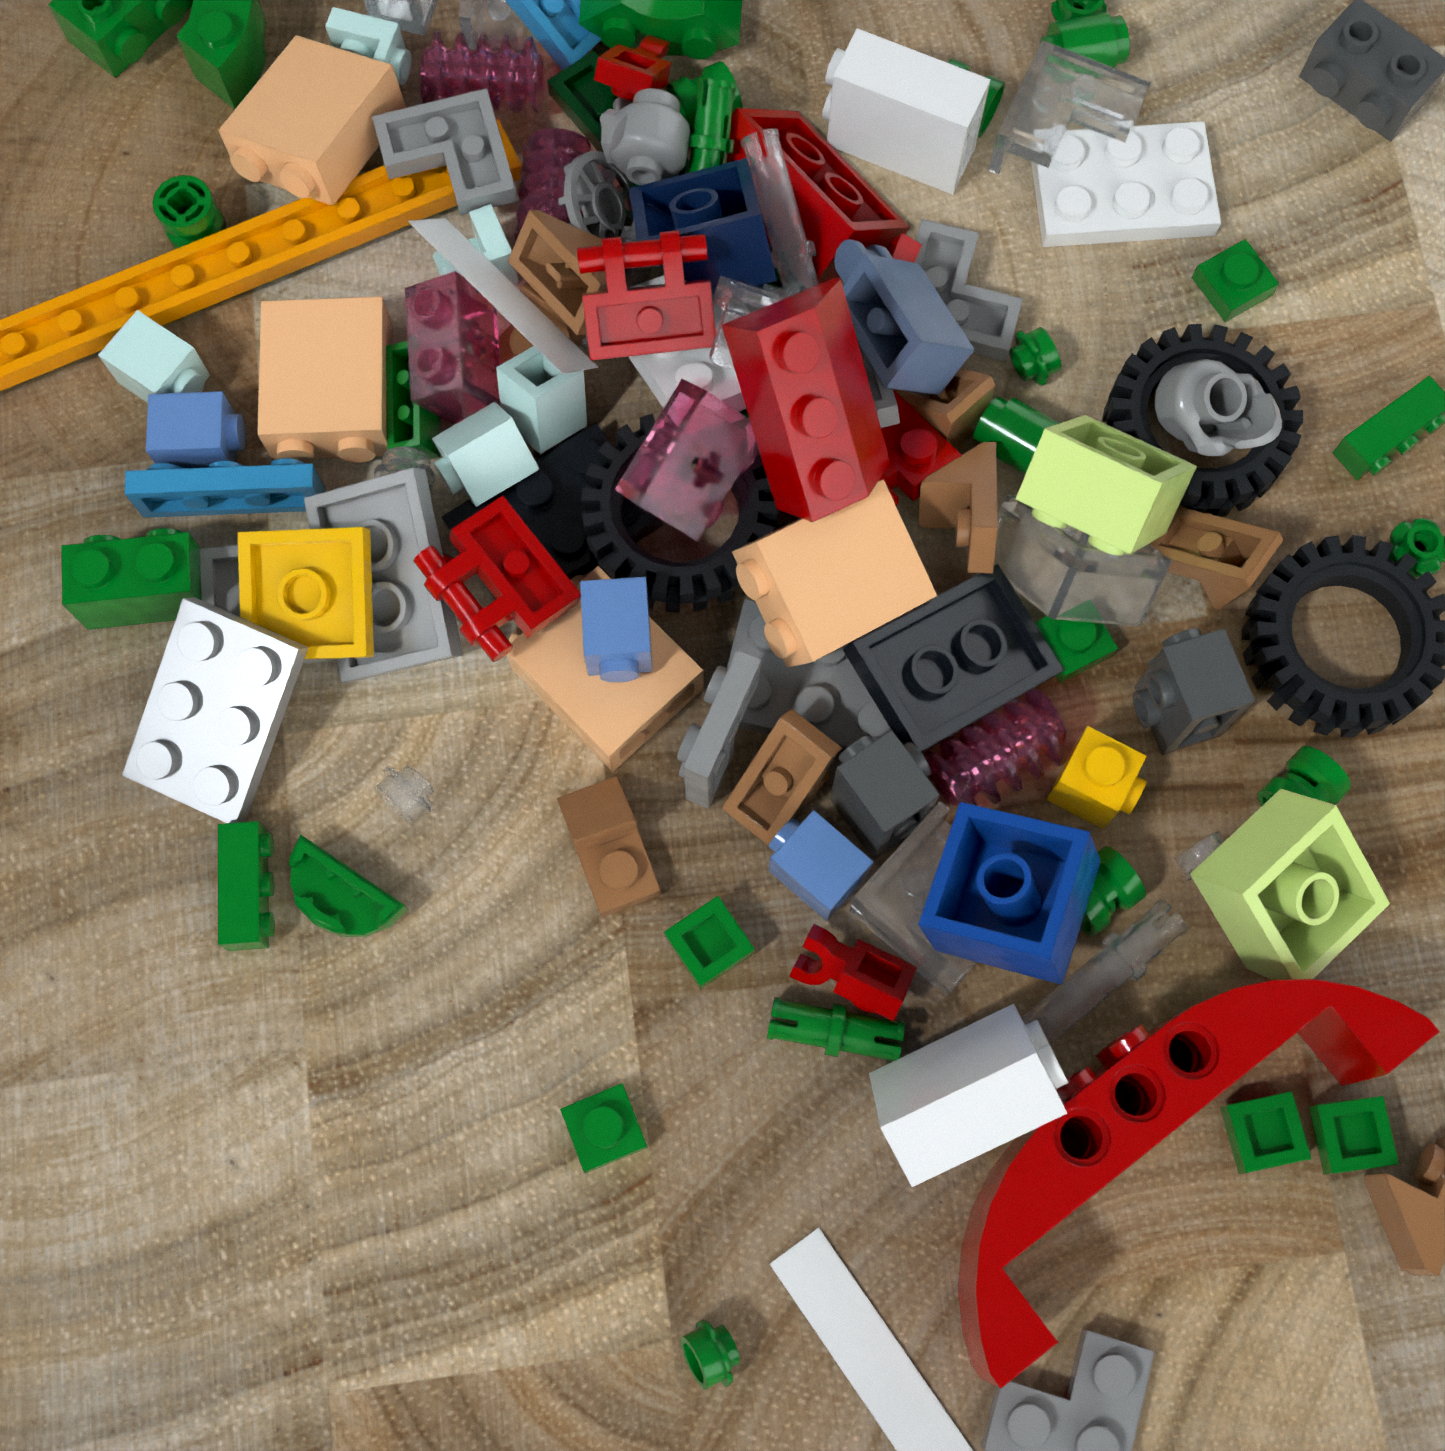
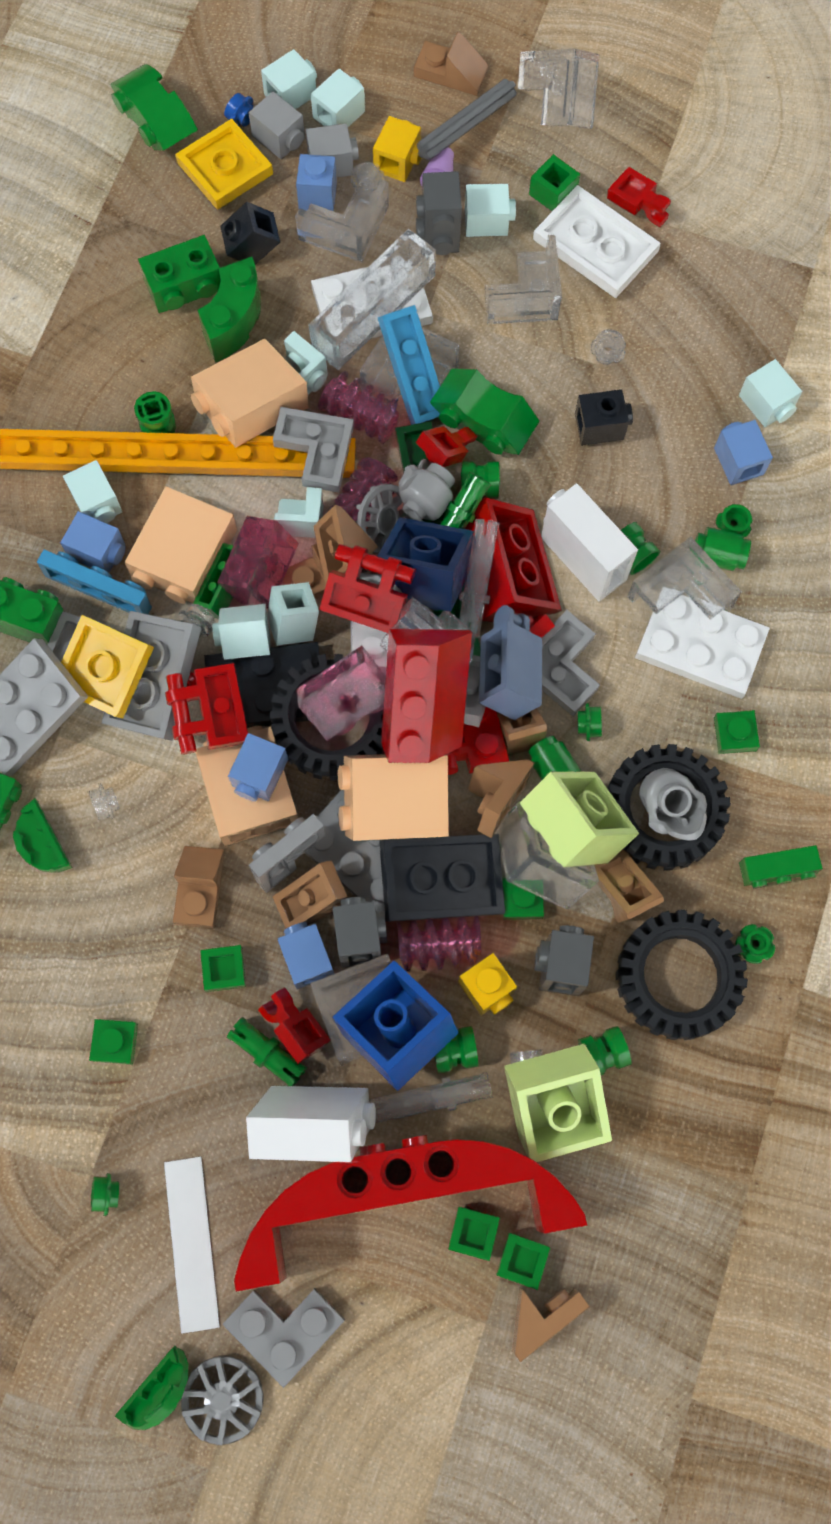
camera: 25 degrees right, 0 degrees up
white sticker [408,218,598,374] -> none

